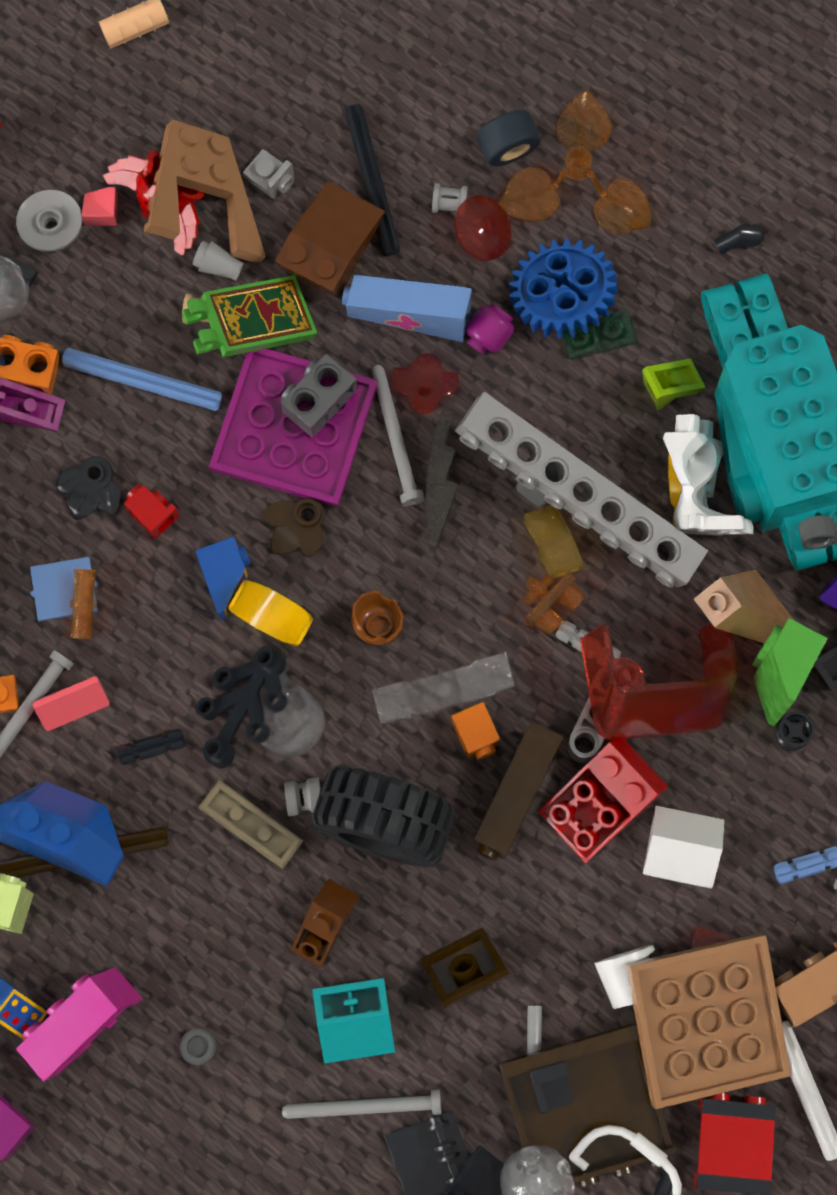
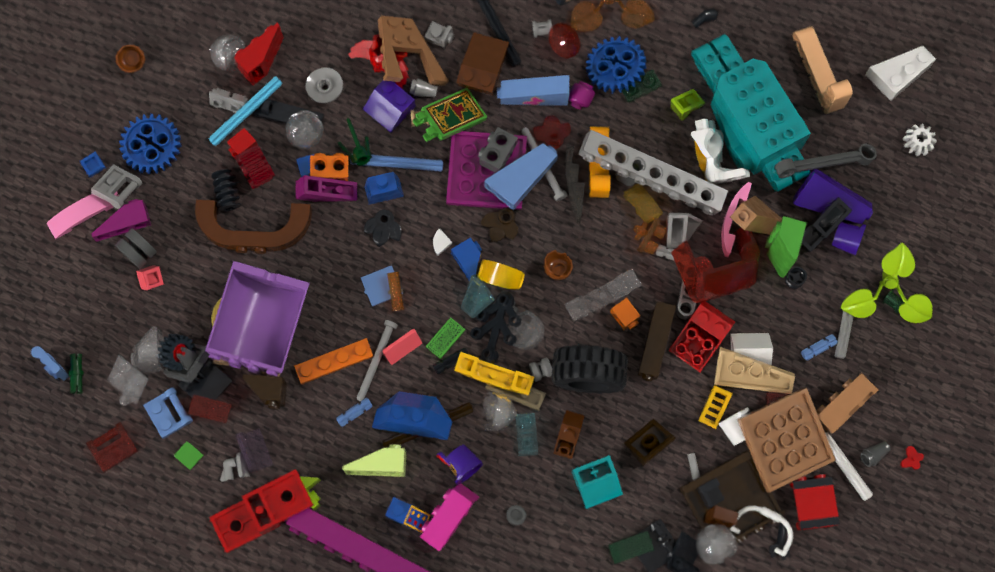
camera: 15 degrees left, 0 degrees up
coral slope [82,187,118,226] -> none
red brick [124,484,180,540] -> none
light grey bar [282,1089,442,1119] -> none
none -> dark green plant [338,118,372,166]
none -> dark purple slope [363,80,416,133]
none -> blue torso [365,172,404,205]
none -> bright green tile [426,318,465,360]
none -> white tile [433,229,452,256]
none -> dark purple hat [437,444,483,485]
none -> yellow slope [454,352,534,395]
none -> clear light blue slope [461,275,495,318]
none -> clear cylinder [482,392,516,431]
none -> medium blue slope [484,143,558,210]
none -> clear light blue slope [515,413,538,456]
none -> light orange beam [589,127,610,198]
none -> clear green slope [608,531,654,564]
none -> light grey slope [666,213,703,248]
none -> yellow slope [698,385,732,429]
none -> reddish brown piece [704,505,739,530]
none -> tan wing [714,347,795,394]
none -> bright pink slope [721,182,752,257]

